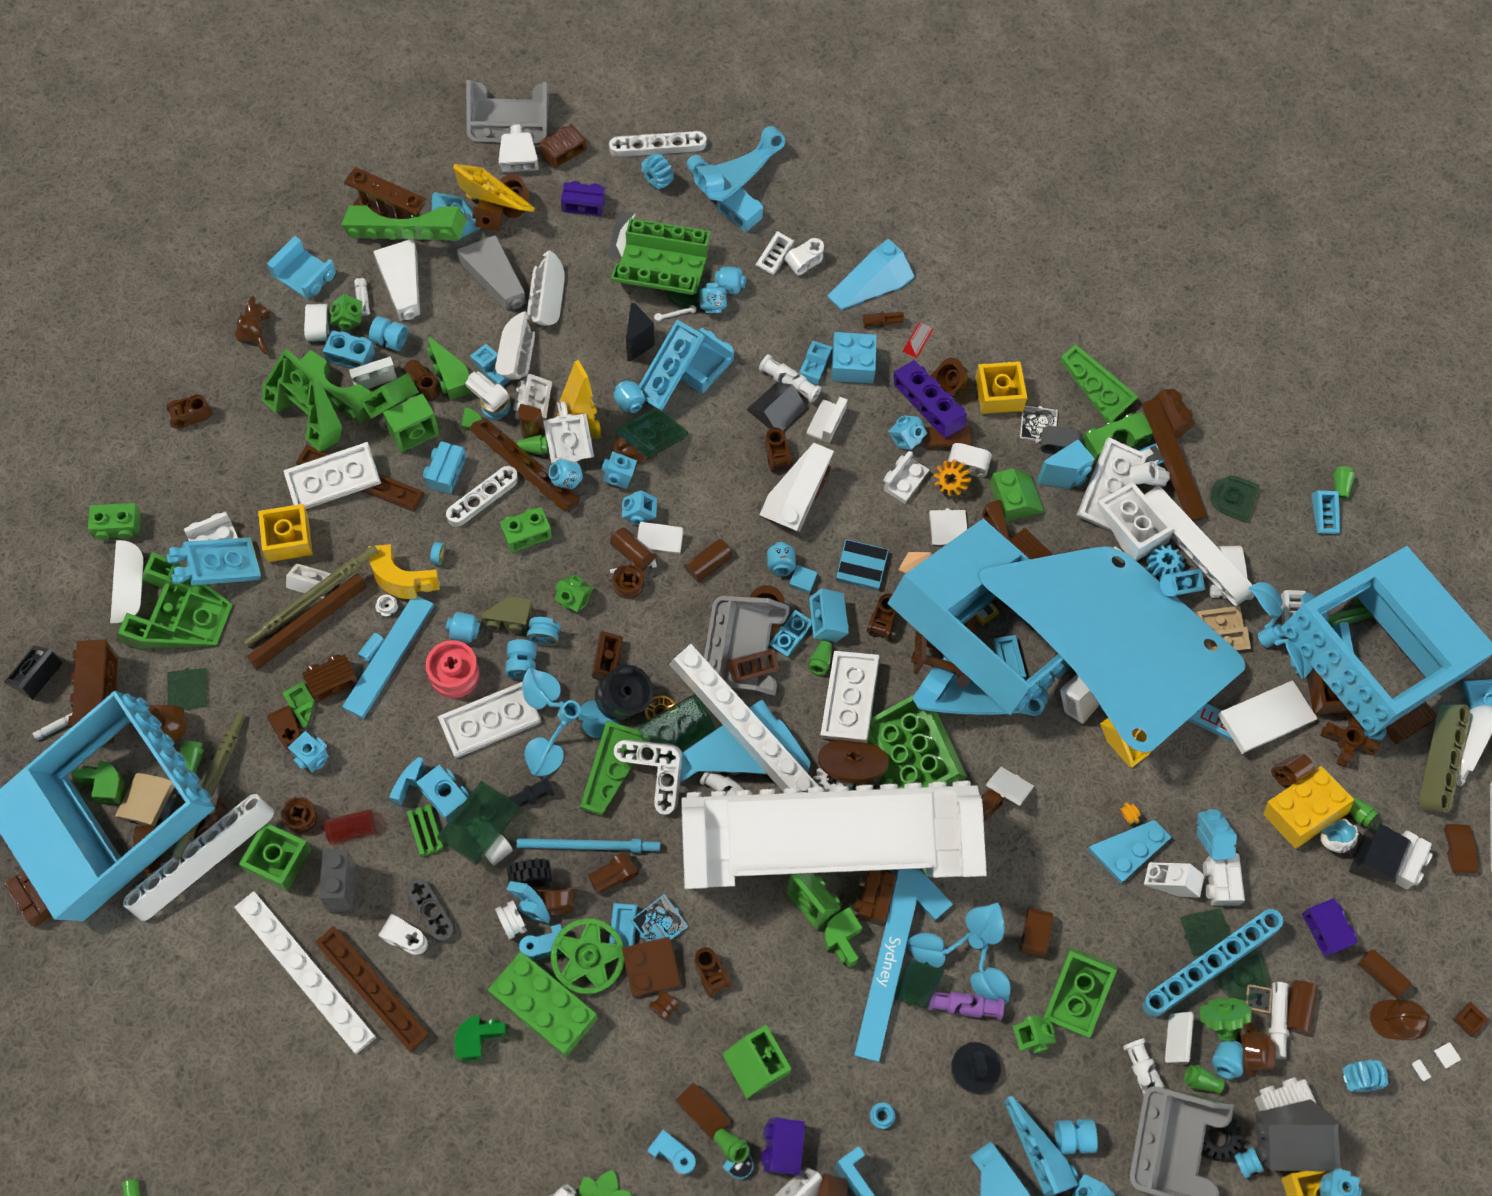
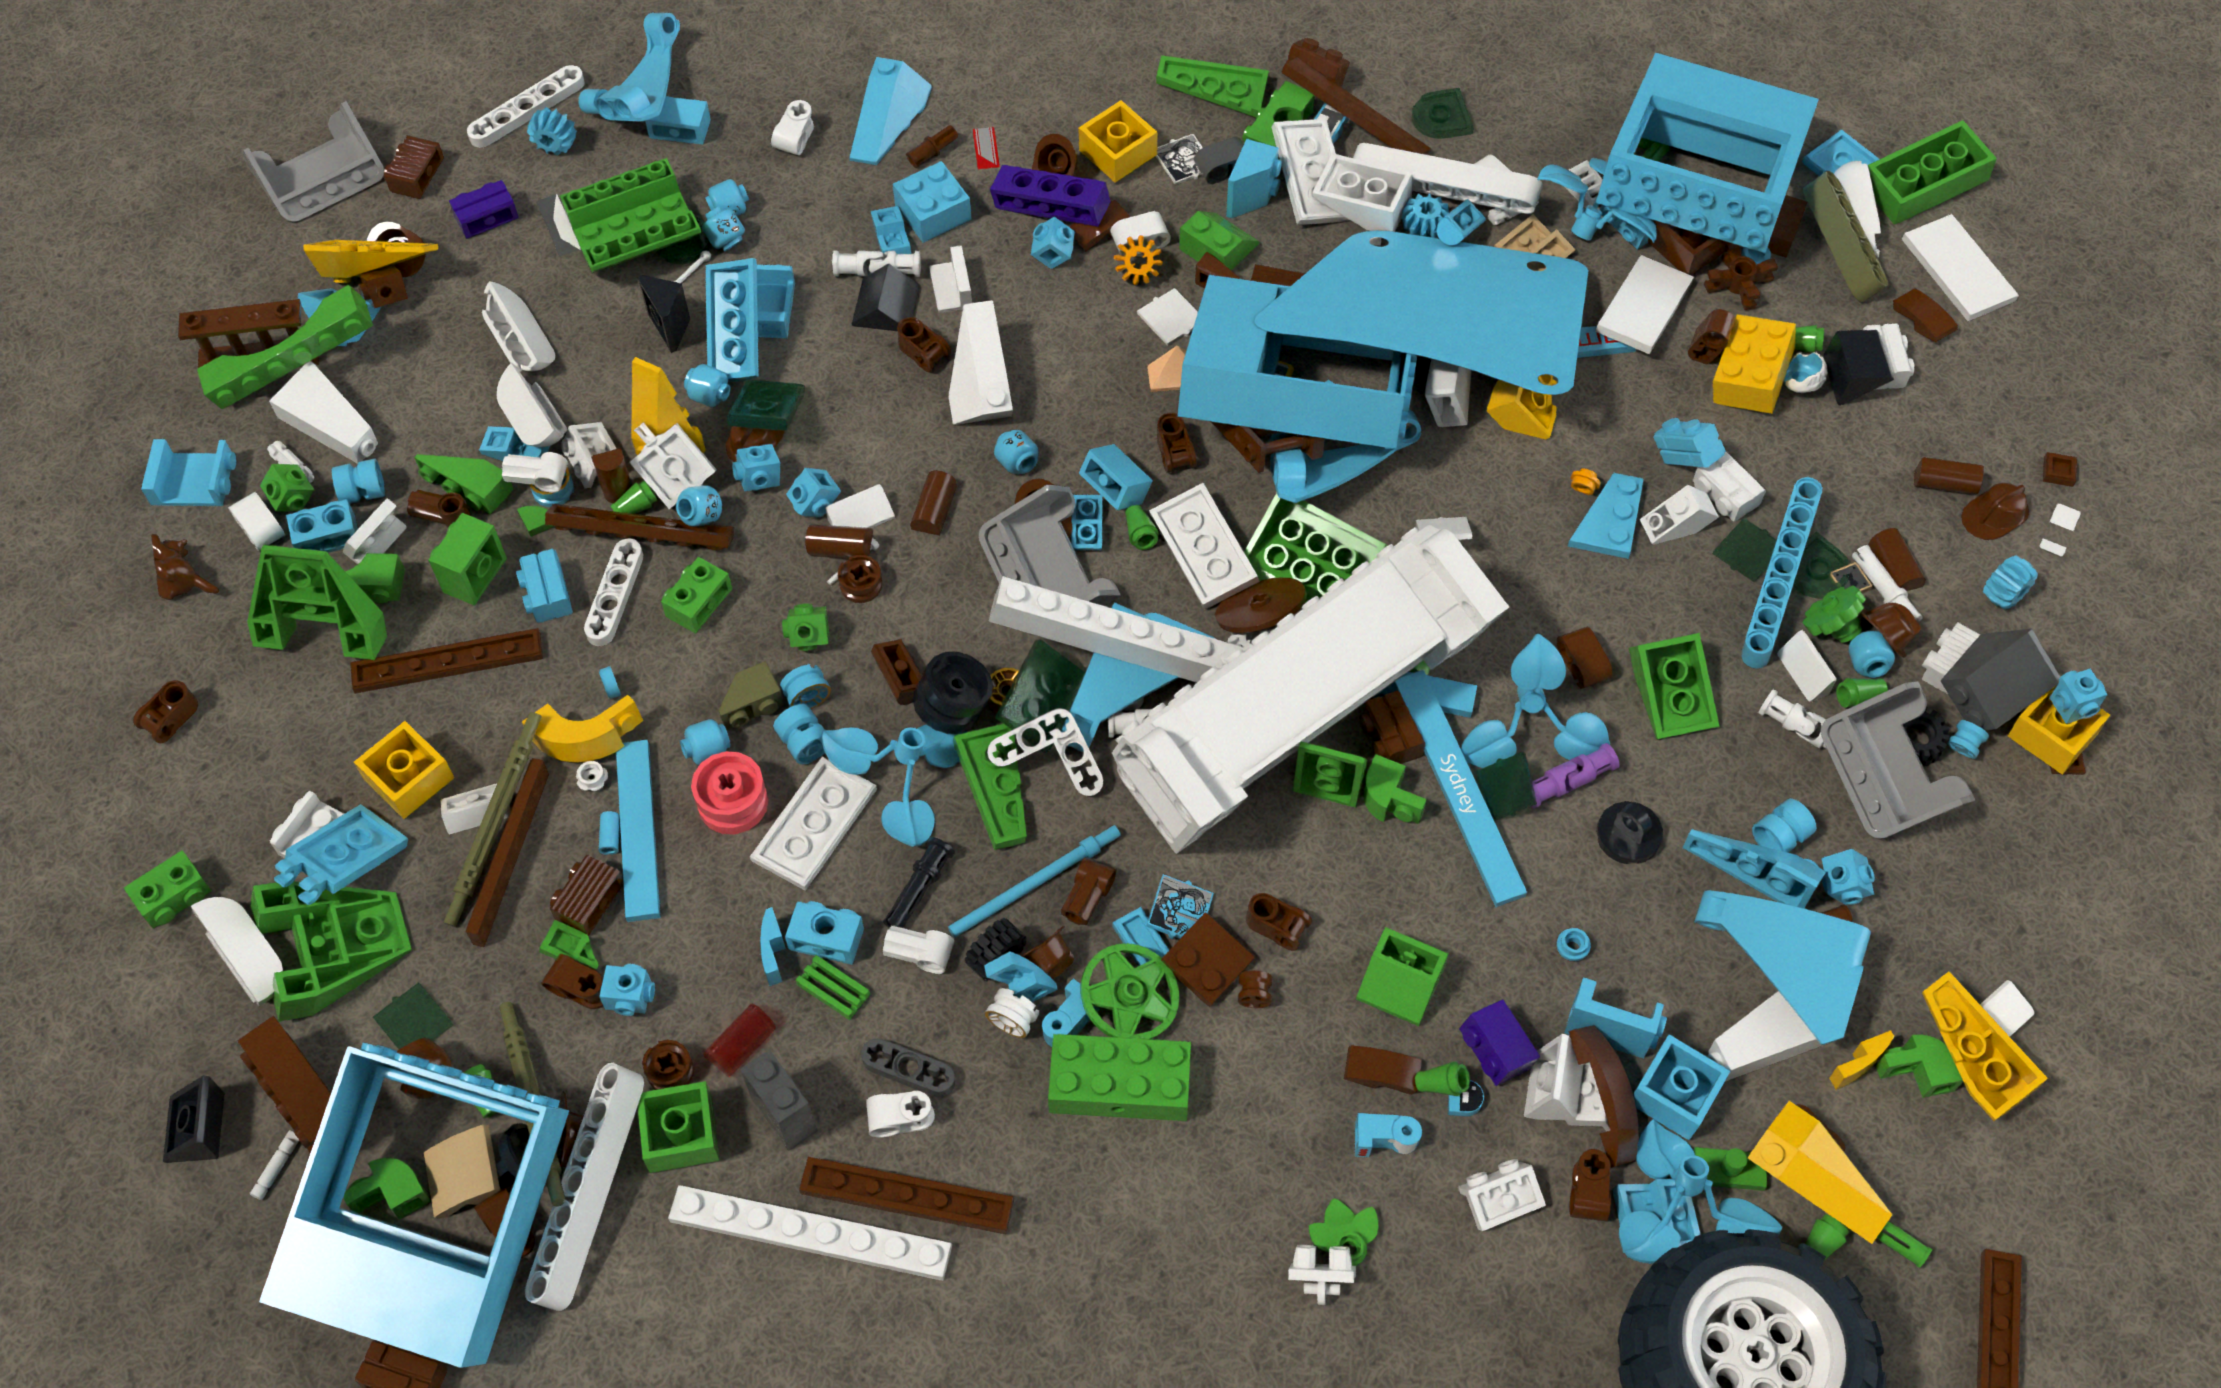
camera: 30 degrees left, 5 degrees down
white tile [283,442,381,509] -> none
bright green slope [360,373,419,419] -> none
clear green tile [437,781,520,866] -> none
green brick [455,1015,507,1062] -> none
light grey slope [457,235,526,310] -> none
white torso [499,125,539,173] -> none
reddish brown slope [727,648,780,683] -> none
white slope [756,231,795,275] -> none
medium azure tile [789,565,818,594] -> none
tile [835,539,889,591] -> none
white bracket [883,451,929,504] -> none
bright green brick [1013,1015,1056,1054] -> none
white piece [1130,461,1170,487] -> none
dark purple brick [1302,898,1358,958] -> none
medium azure slope [1312,491,1340,534] -> none
bright green cone [1333,466,1355,500] -> none

